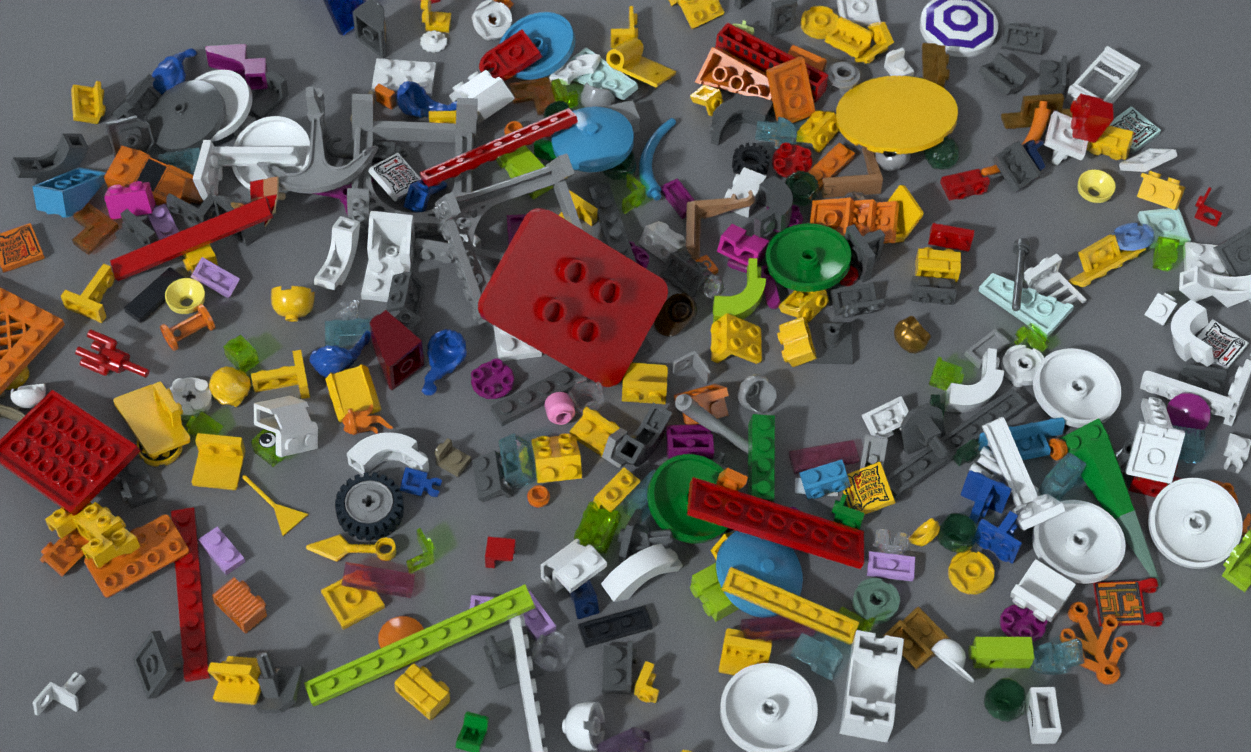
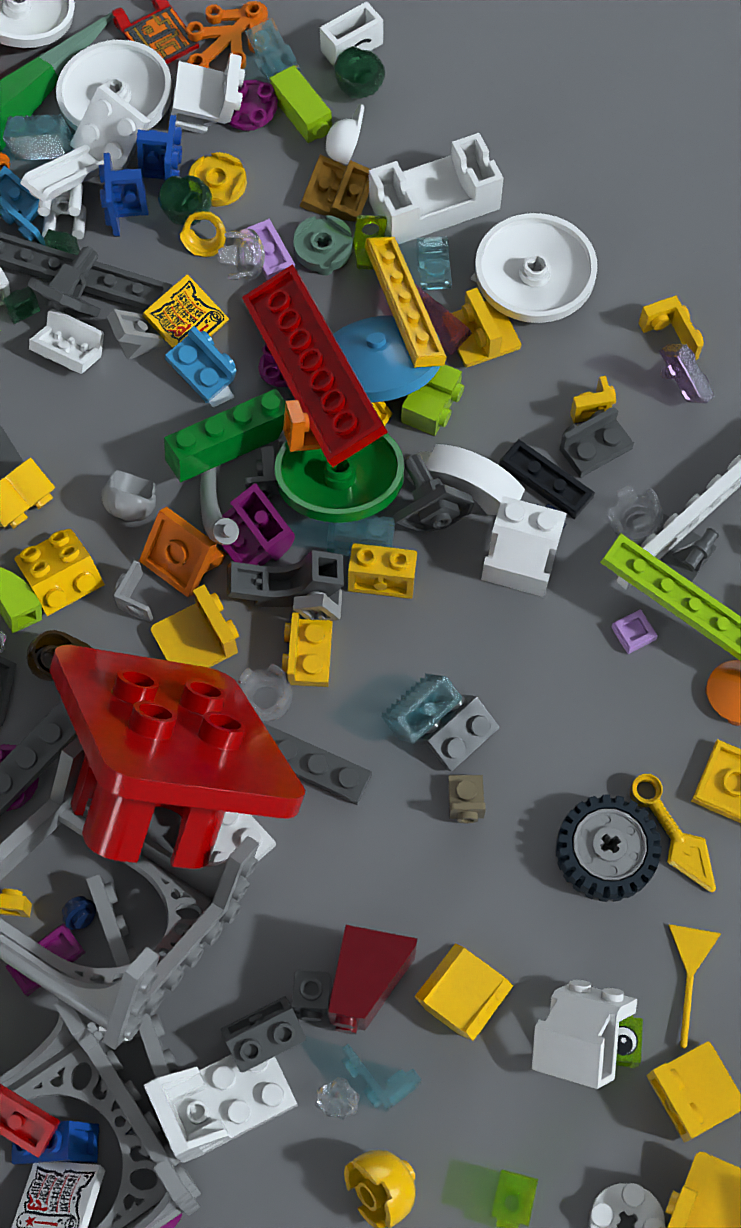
camera: 120 degrees left, 10 degrees up
clear neon green bracket [185,411,224,436] -> none
yellow hair [209,366,251,407] -> none
yellow bracket [251,350,310,399] -> none
blue hair [309,330,371,378] -> none
white arch [314,216,360,290] -> none
clear pink tile [341,562,415,598] -> none
orange piece [342,404,393,435] -> none
white arch [347,432,429,475] -> none
blue plate [400,467,442,497] -> none
clear neon green bracket [406,528,435,574] -> none
blue hair [421,329,467,396] -> none
magenta dish [471,358,515,399] -> none
red panel [485,536,516,568] -> none
lavender plate [524,591,556,642] -> none
orange plate [527,485,550,508] -> none
yellow bracket [531,433,582,483] -> none
bright pink head [544,392,575,425] -> none
white cylinder [562,701,605,751] -> none
clear neon green bracket [574,502,622,554] -> none
clear pink tile [789,440,859,474] -> none
green bracket [832,494,865,530] -> none

